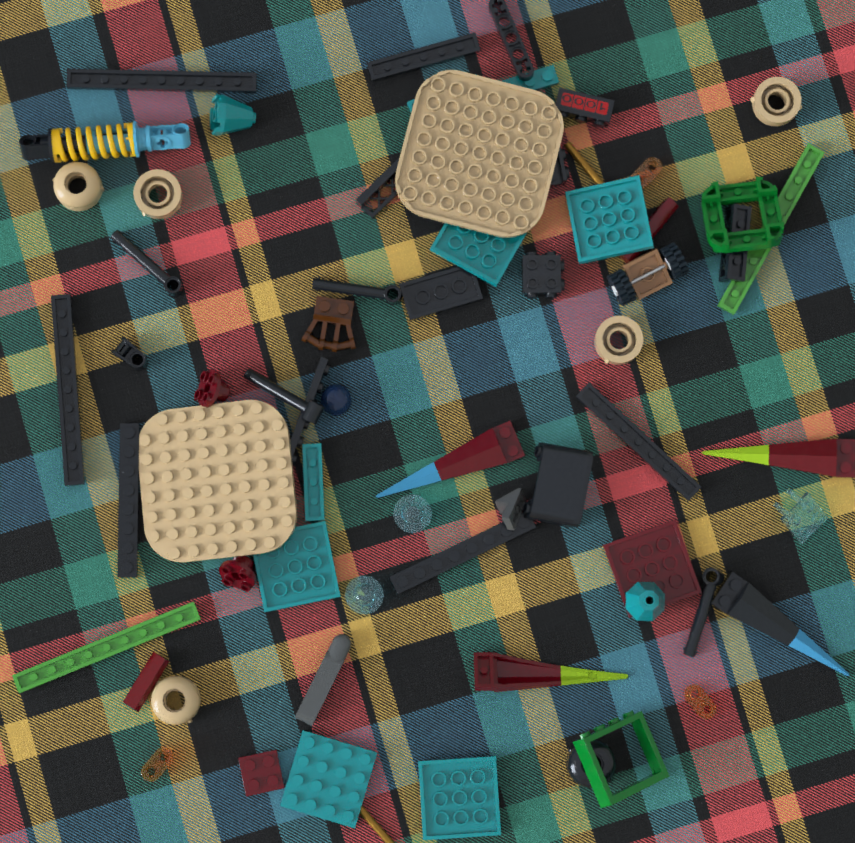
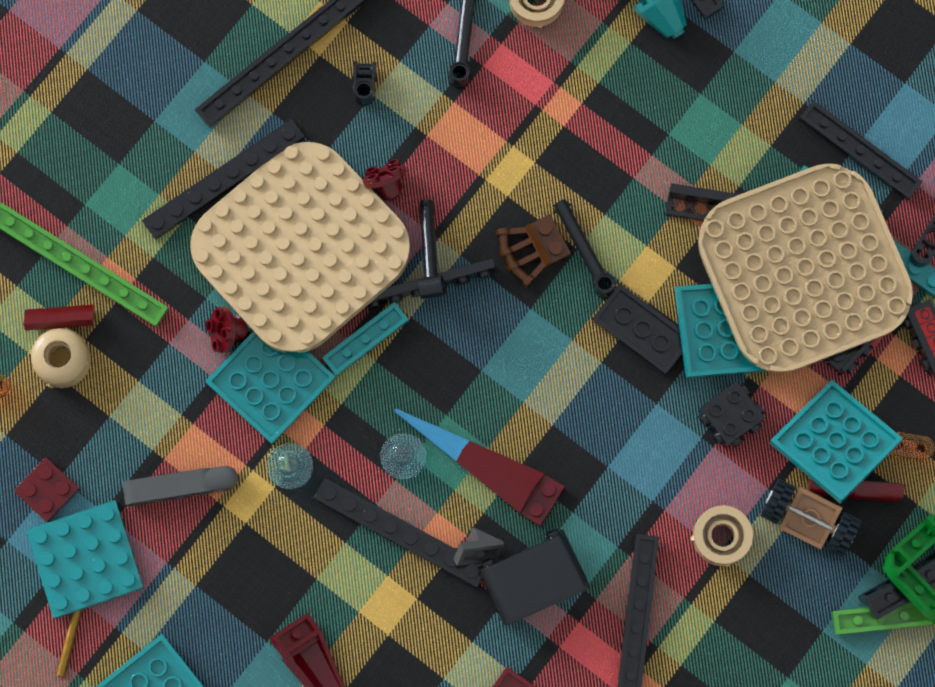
camera: 65 degrees right, 5 degrees down
dark blue piece [321,384,351,415] -> none
pearl gold bar [564,141,604,185] -> none

